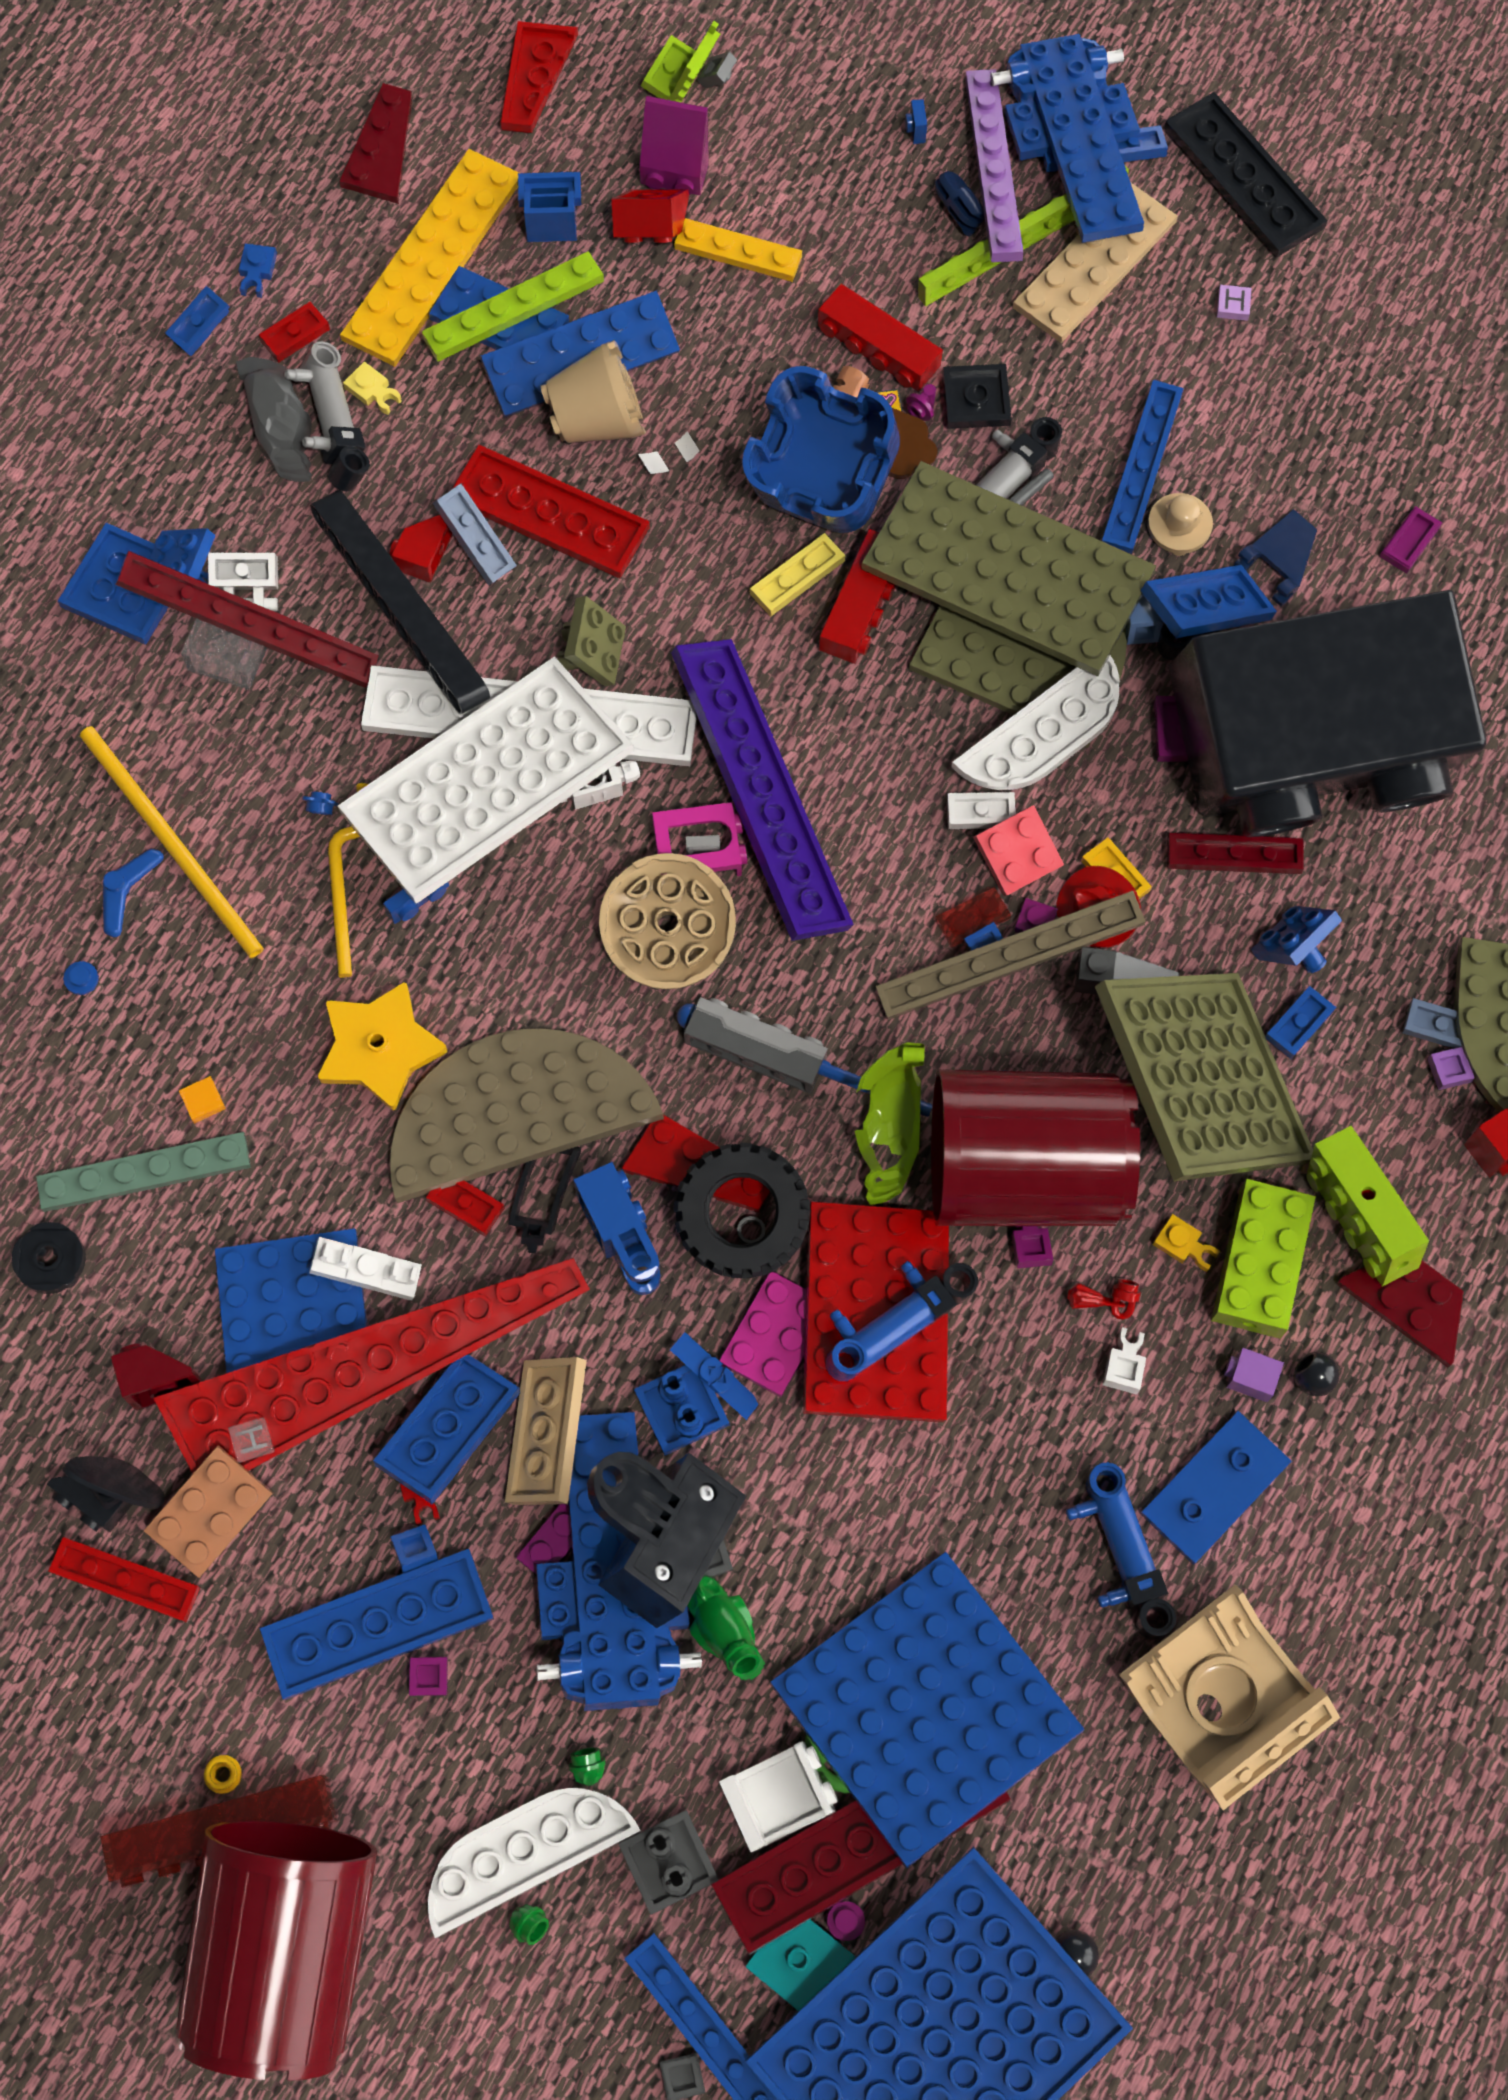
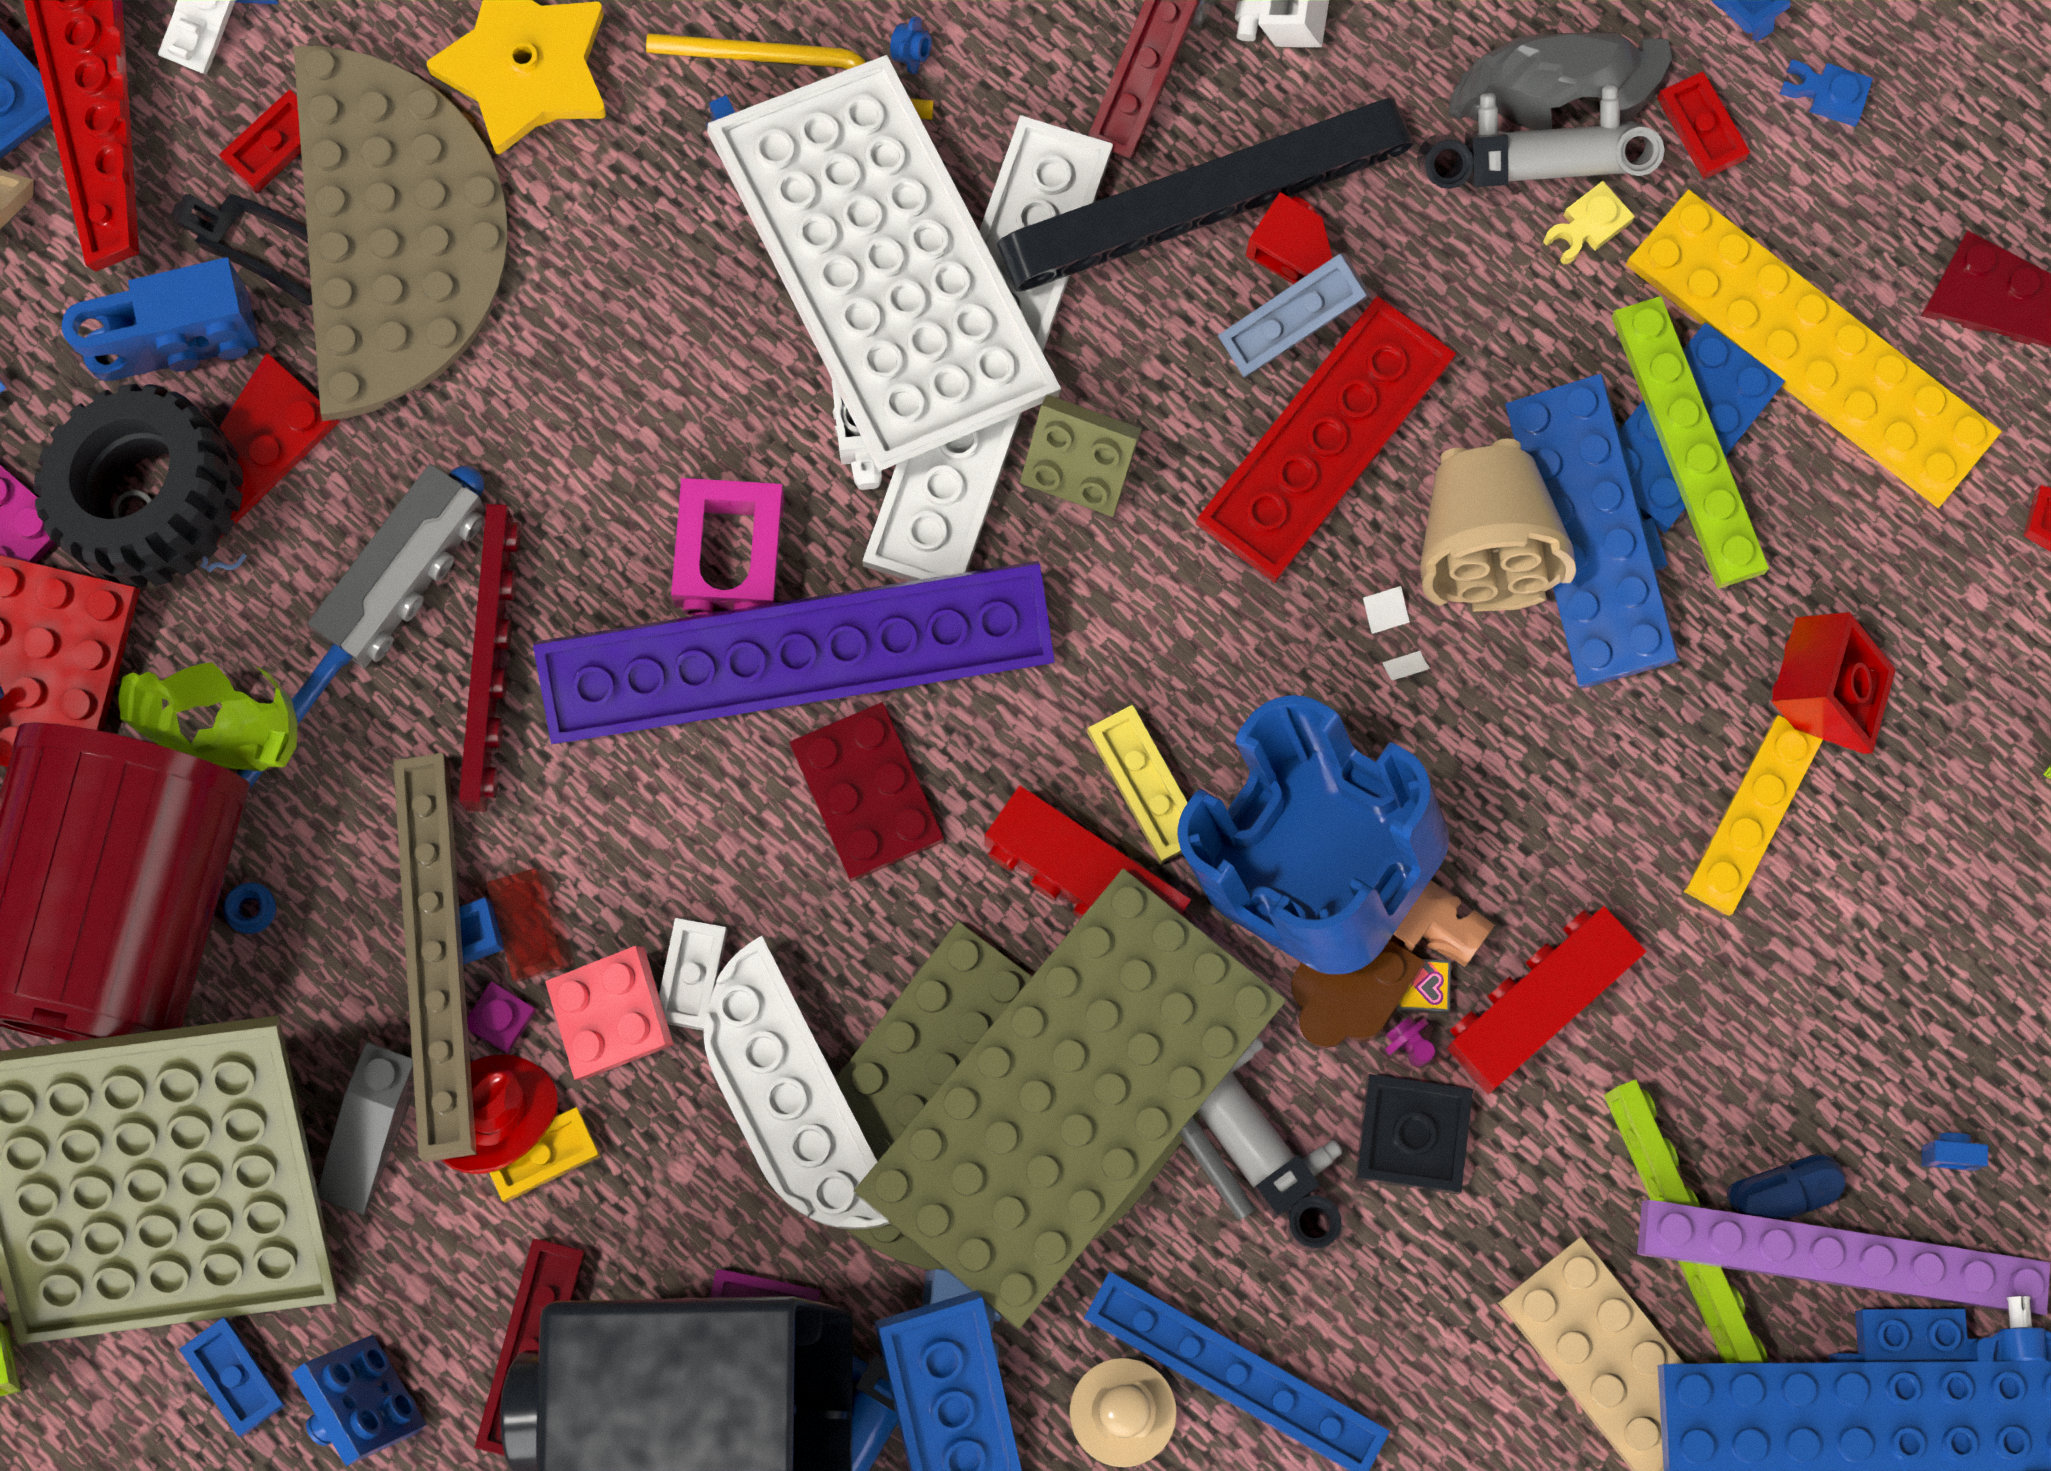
camera: 100 degrees right, 5 degrees up
blue plate [518,172,581,242] -> none
tan brick [599,853,736,989] -> none
magenta slope [640,96,709,195] -> none
light grey tile [686,835,720,855] -> none
none -> dark red plate [459,504,521,812]
none -> dark red plate [789,702,944,882]

